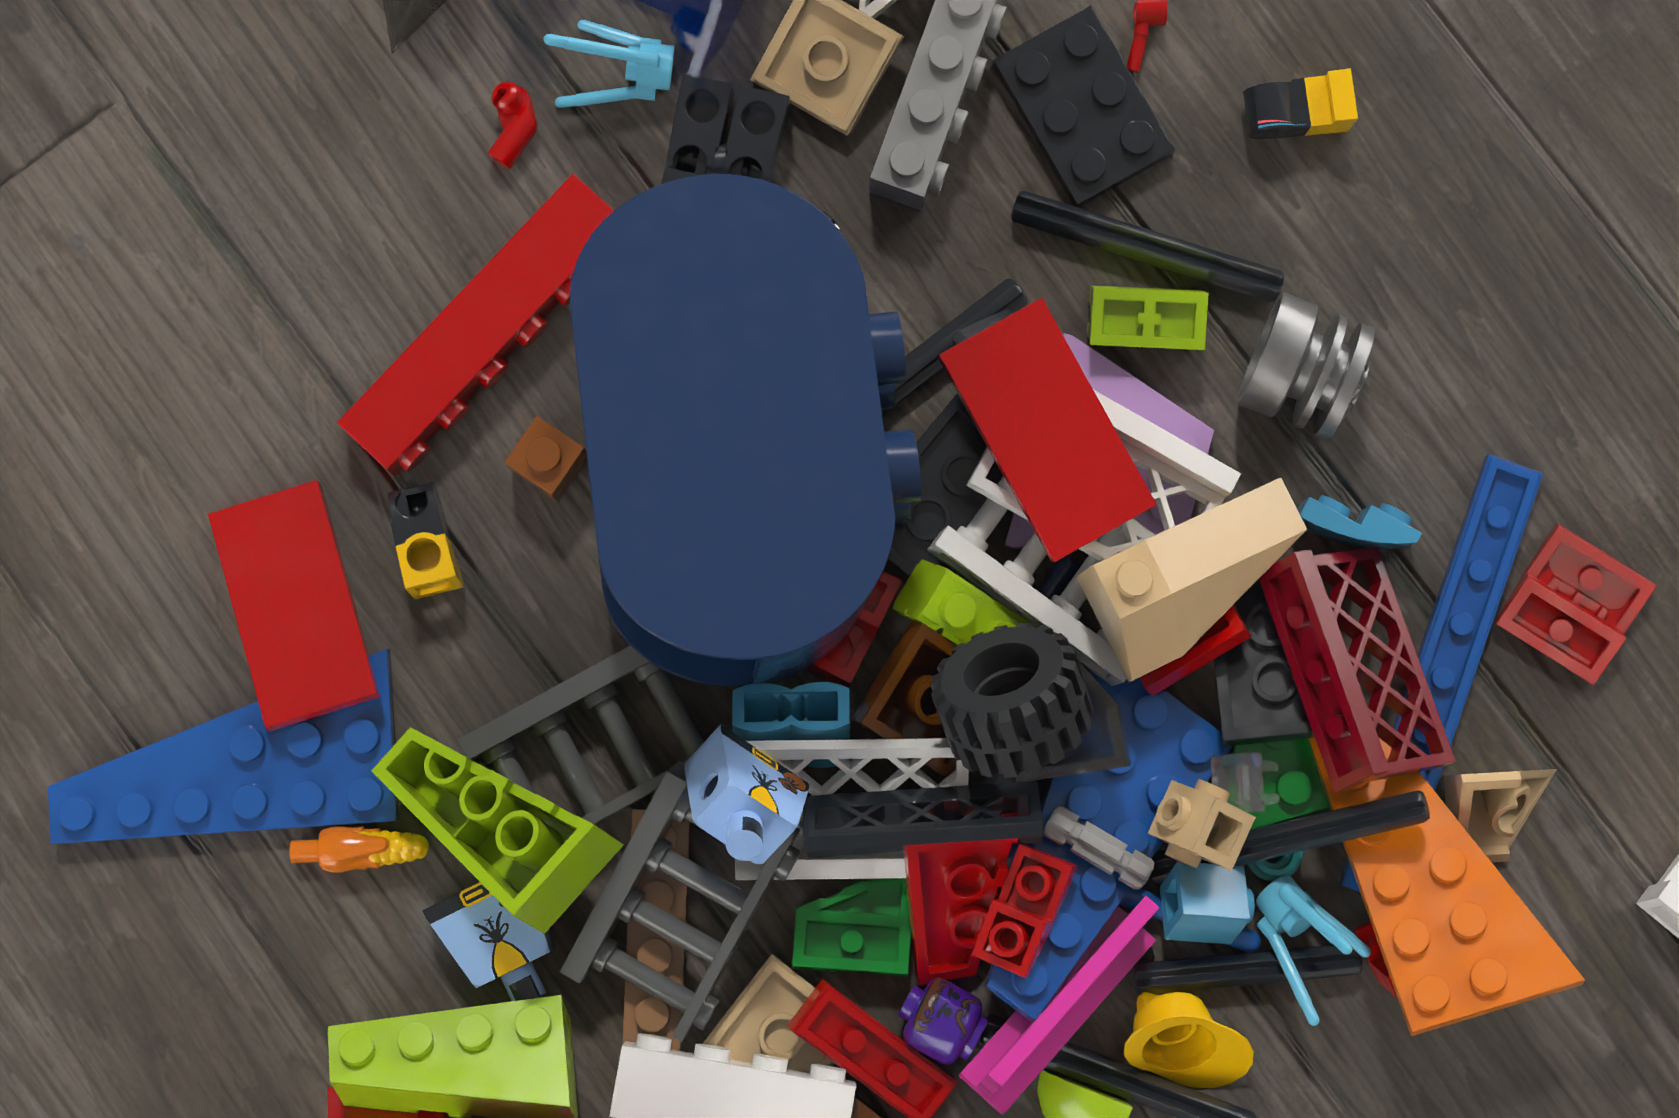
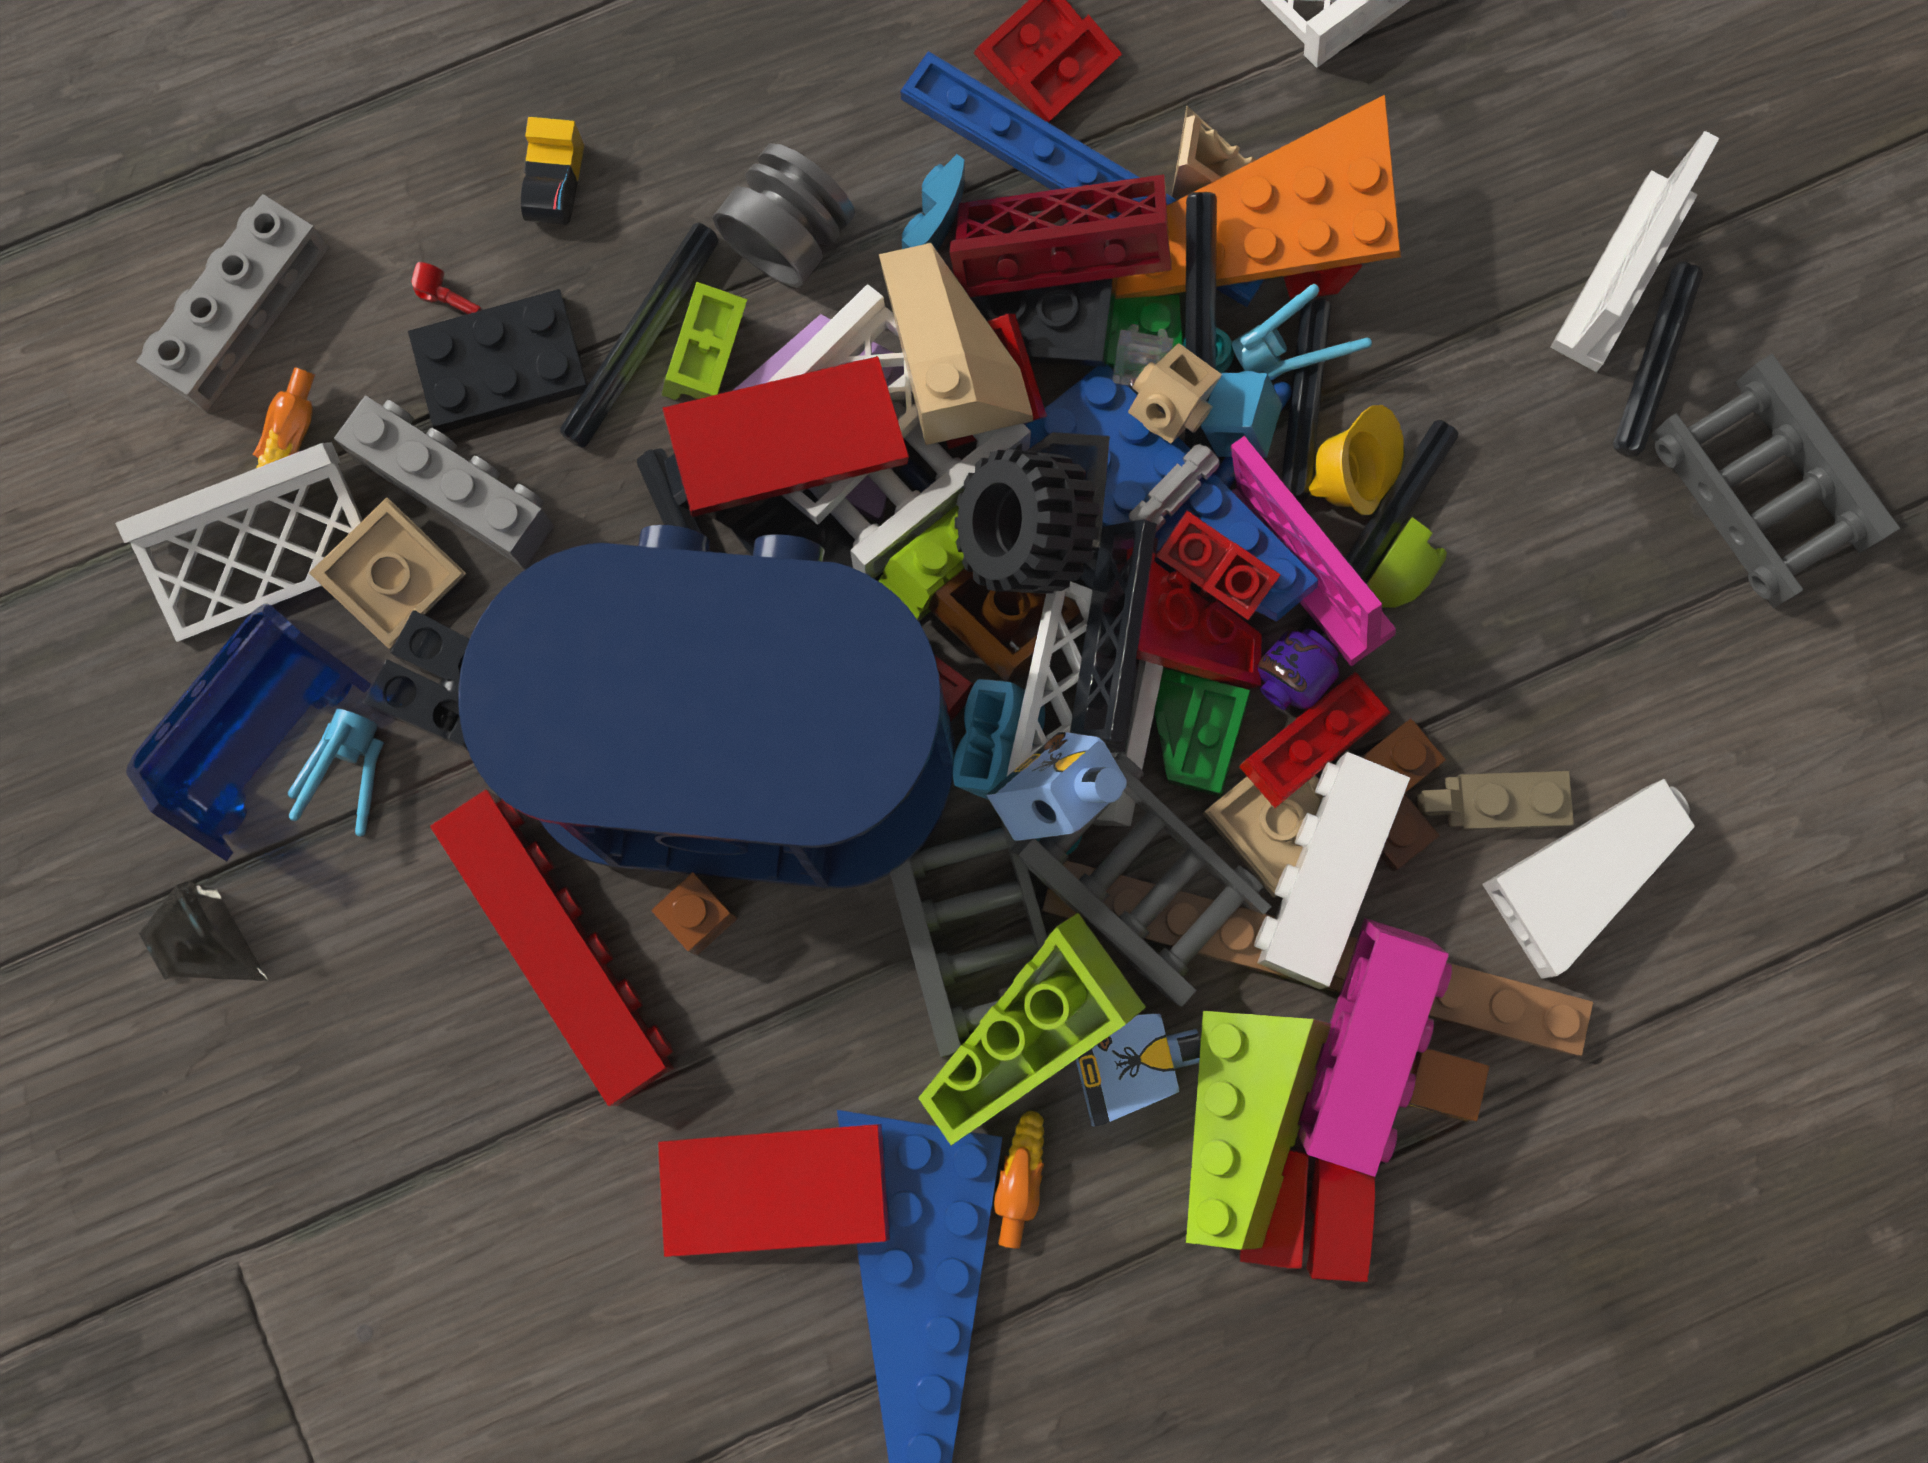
camera: 75 degrees left, 5 degrees down
leg [387,482,465,600] -> none
red arm [487,81,538,170] -> none

